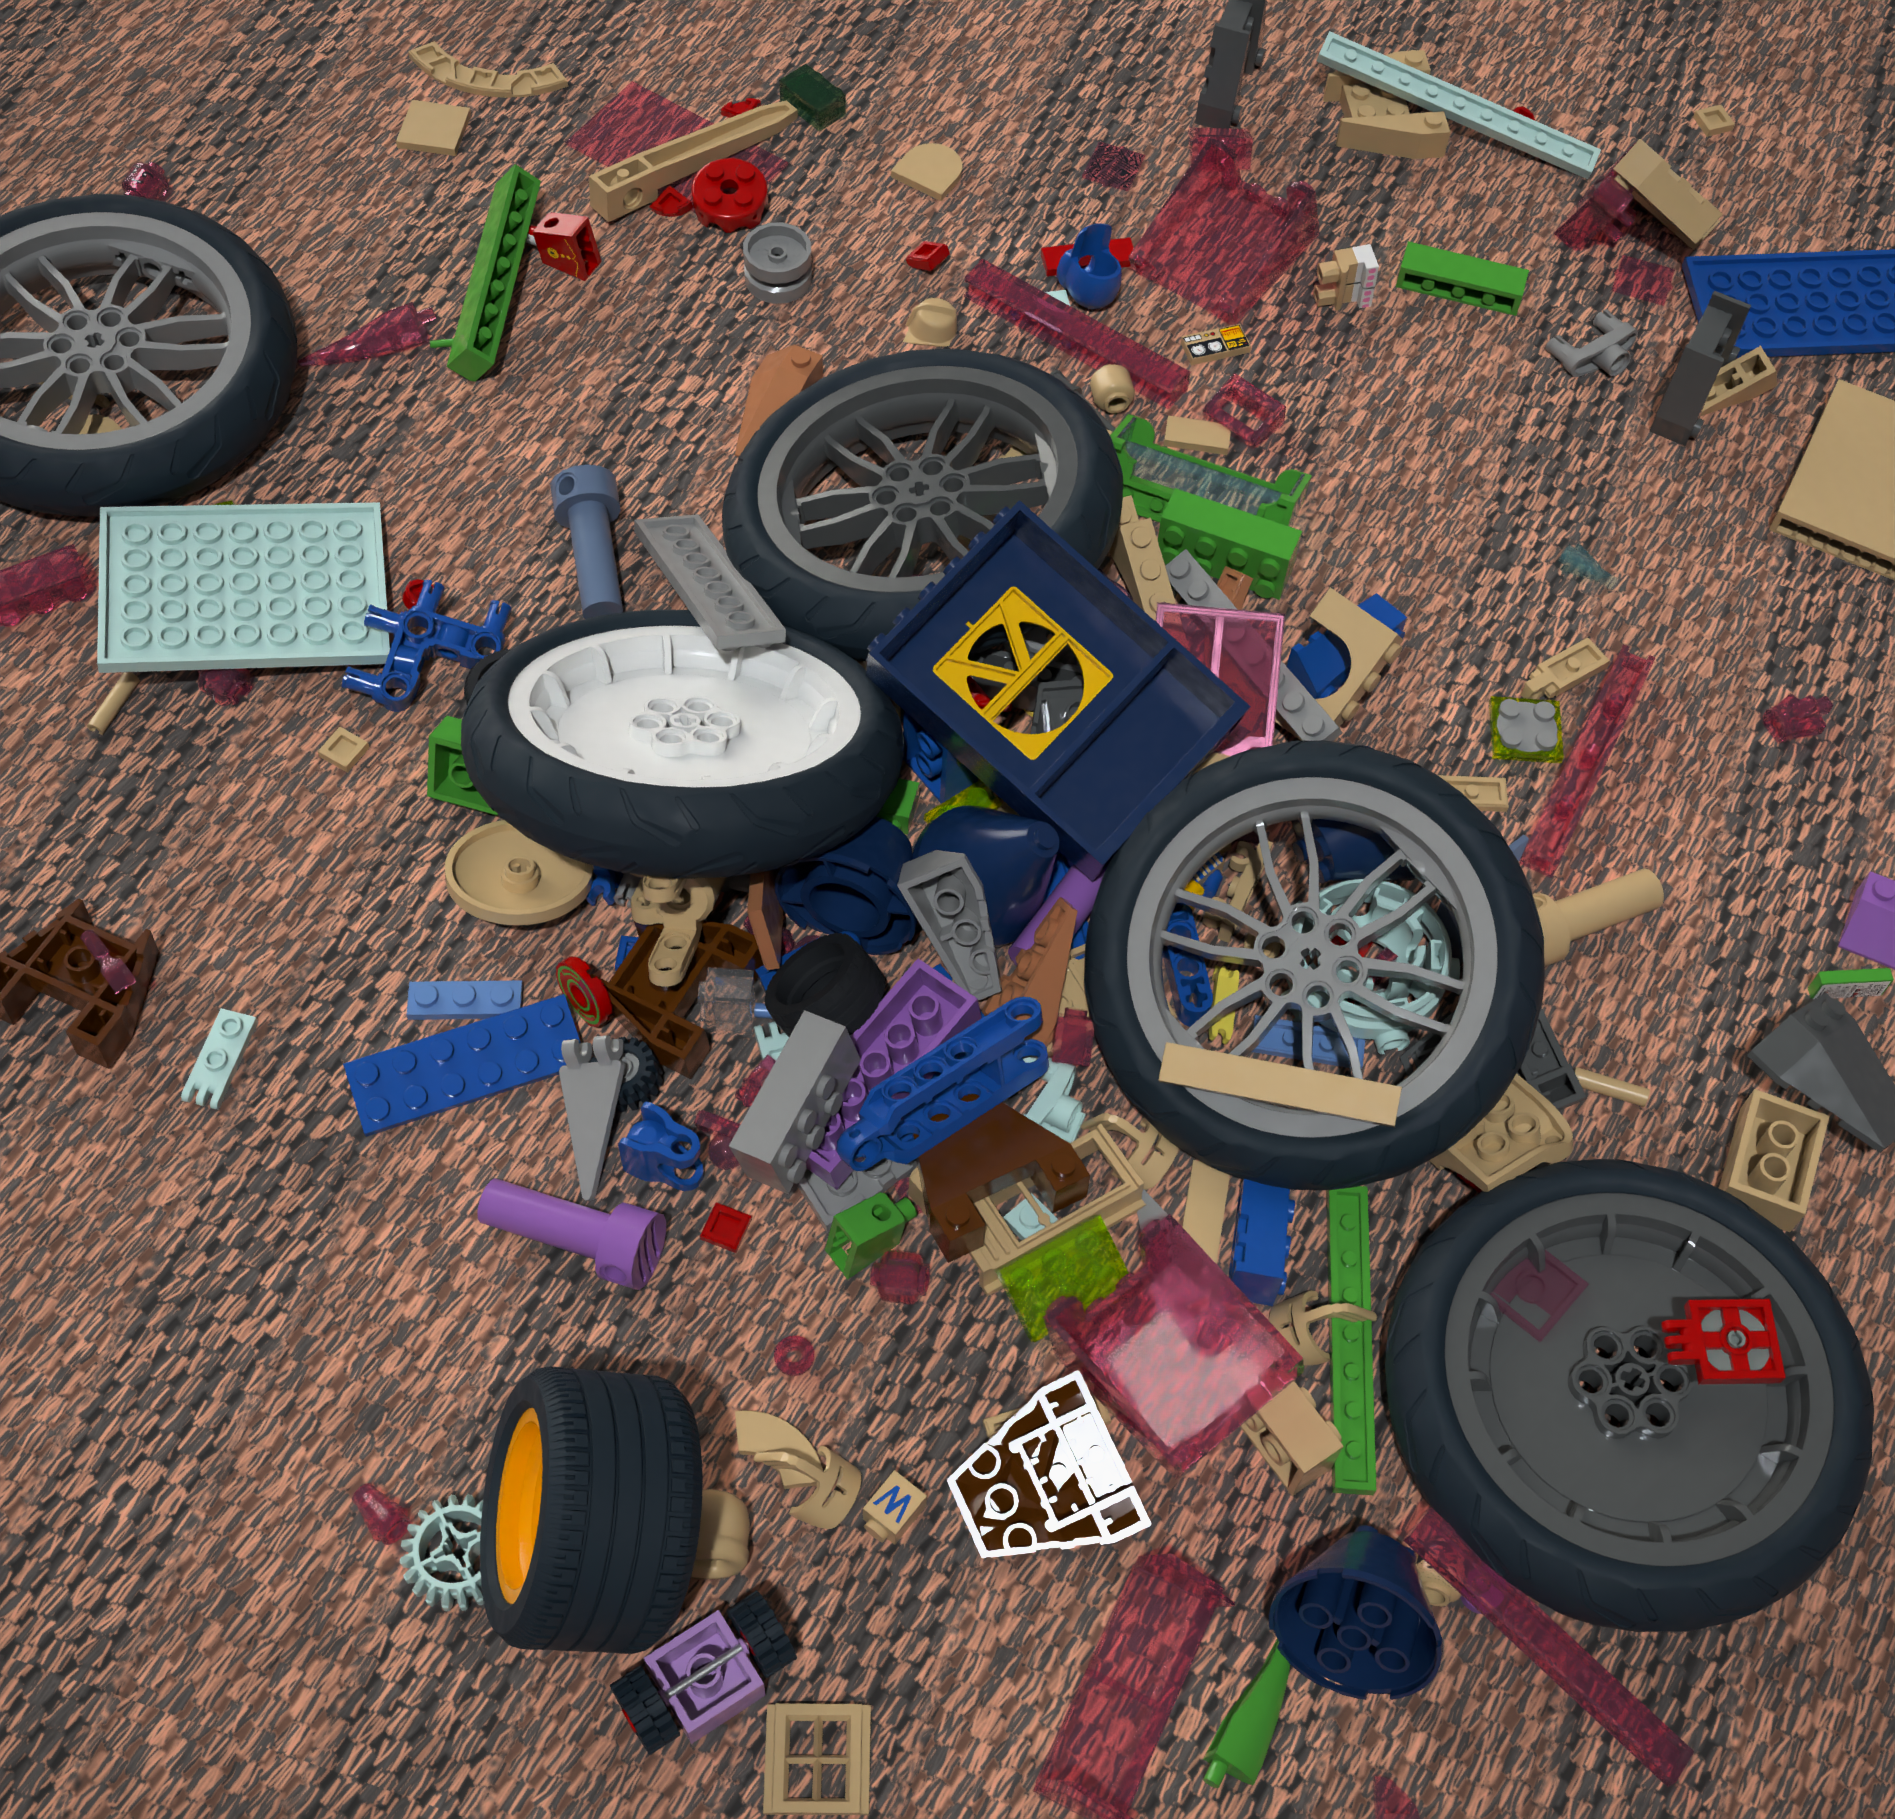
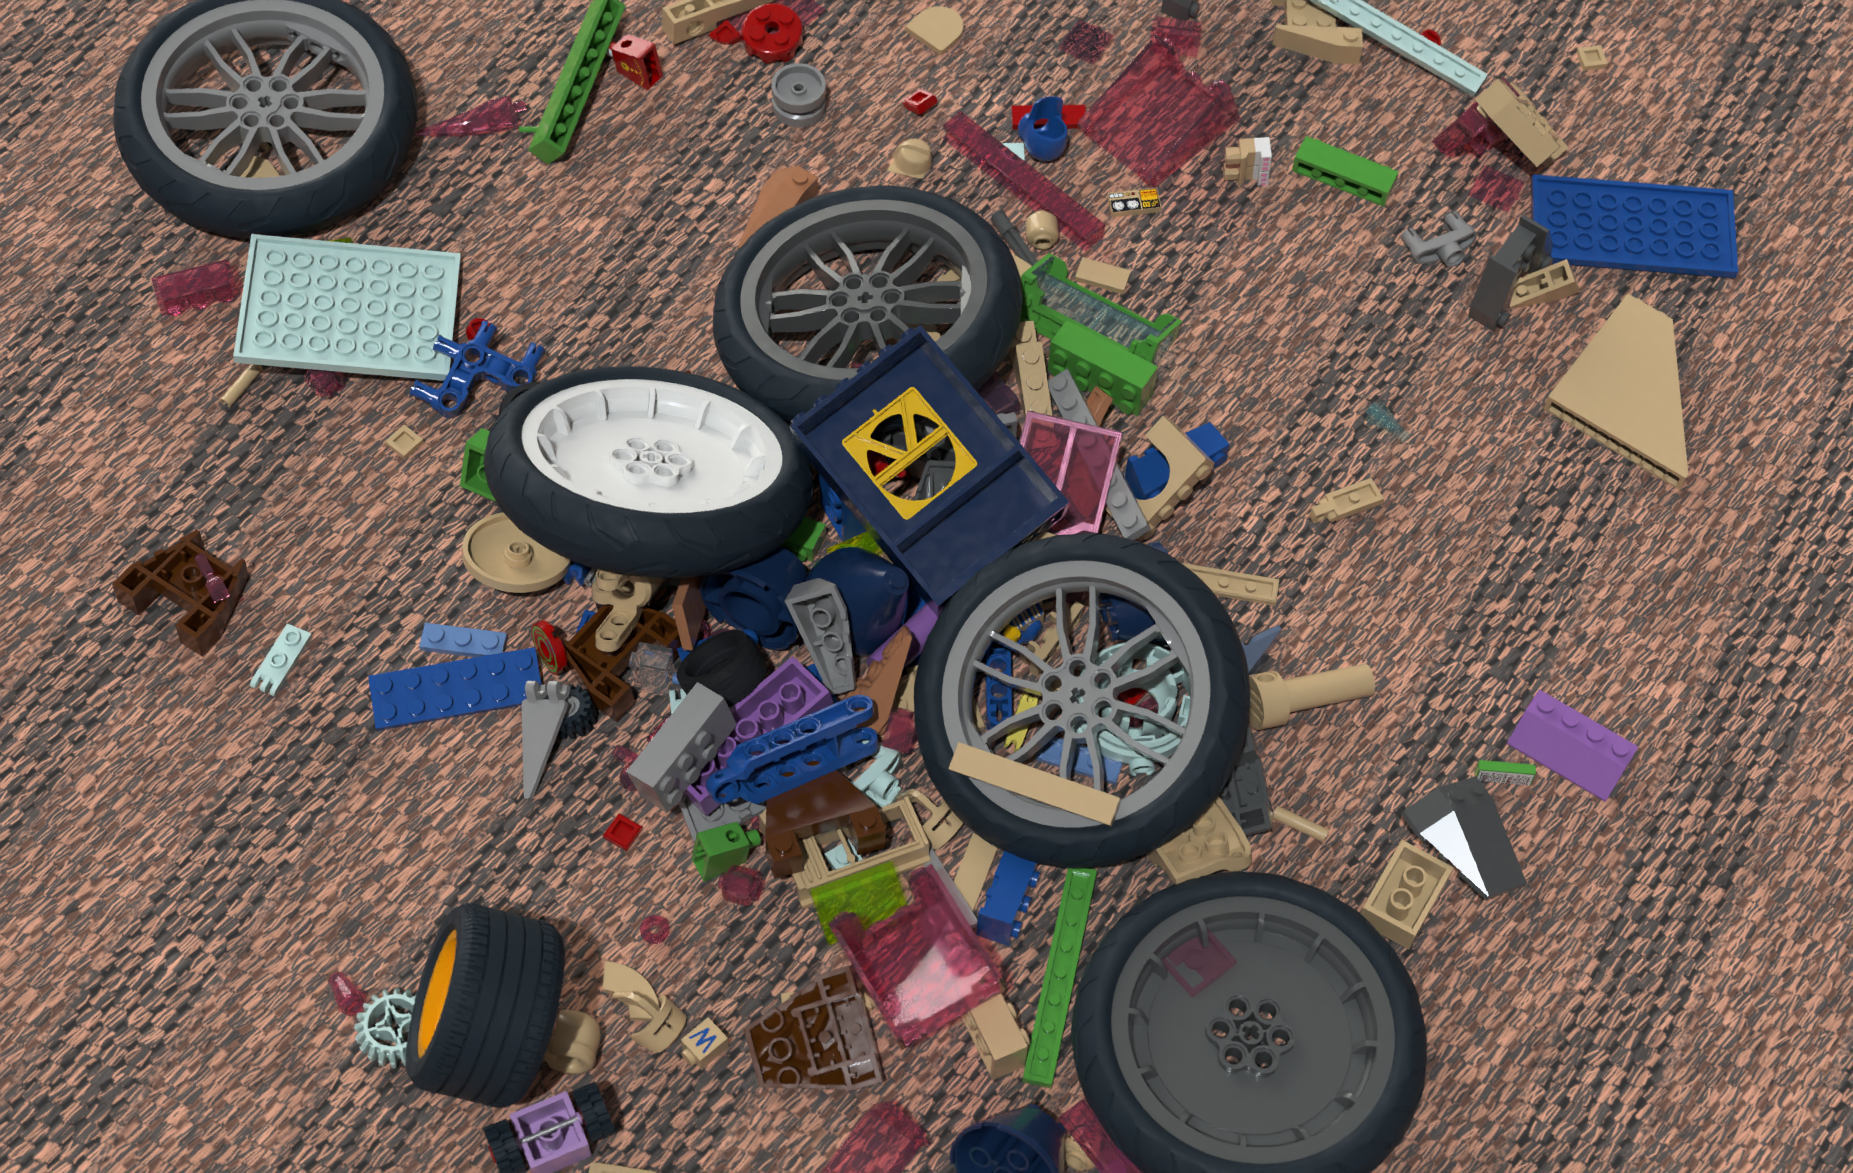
camera: 10 degrees right, 0 degrees up
medium lavender piece [477,1178,666,1290] -> none
sand blue piece [550,464,623,619] -> none
blue piece [618,1102,704,1191] -> none
light grey plate [634,514,786,651] -> none
clear pink tile [1203,373,1286,446] -> none
tan helmet [1269,1290,1377,1366] -> none
light grey piece [1489,696,1564,764] -> none
clear pink tile [1519,644,1655,878] -> none
red piece [1661,1299,1786,1385] -> none
clear pink rock [1762,693,1834,743] -> none

